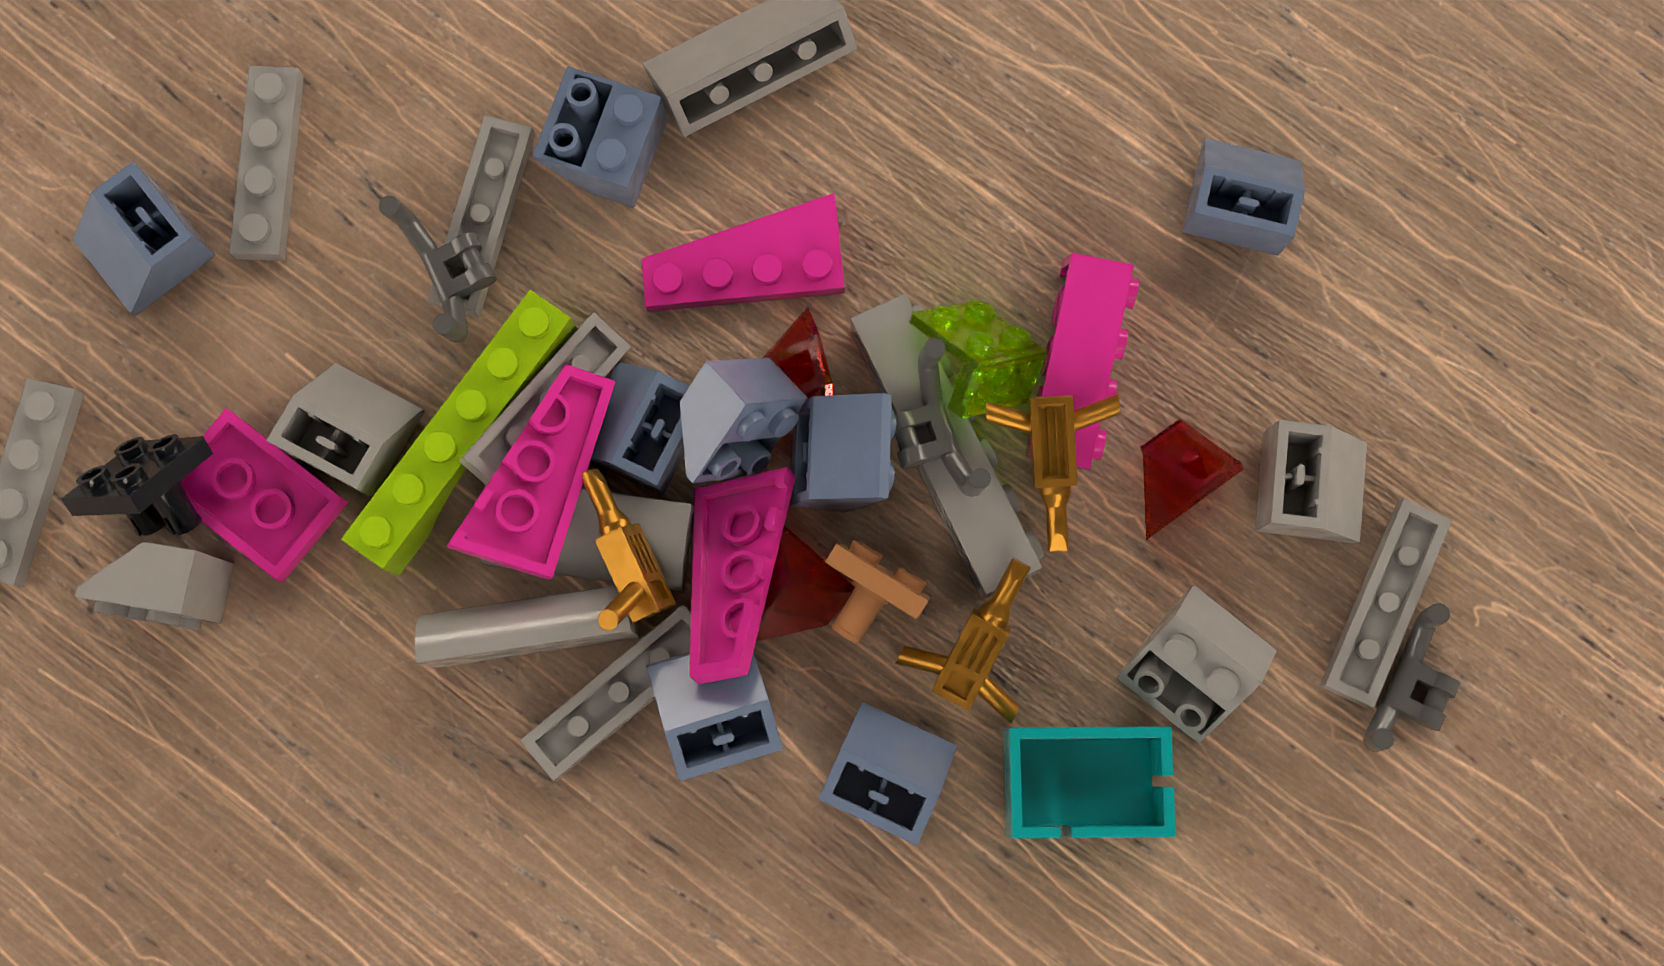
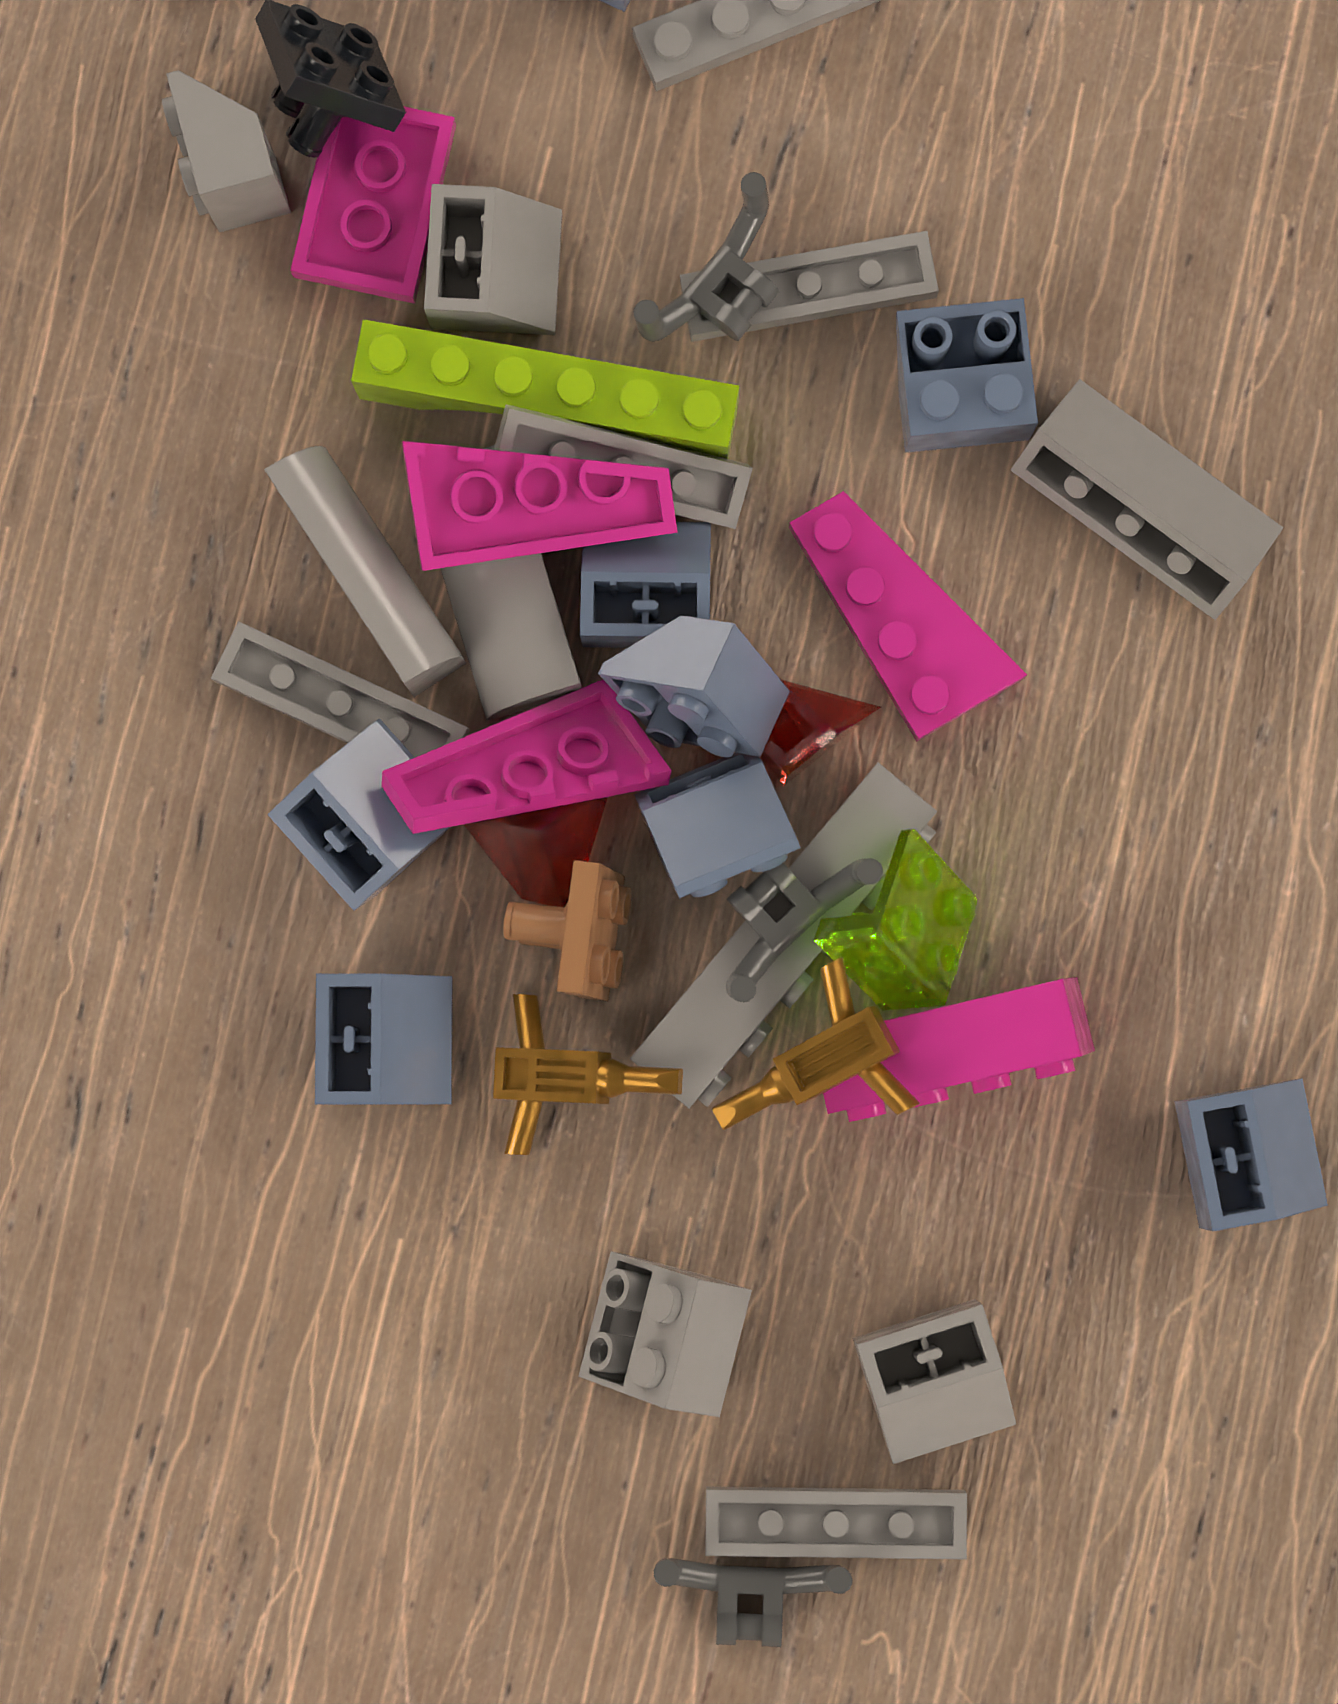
camera: 70 degrees right, 5 degrees up
pearl gold piece [581,469,676,631] -> none
teal piece [1002,727,1176,839] -> none
clear red slope [1140,419,1244,540] -> none

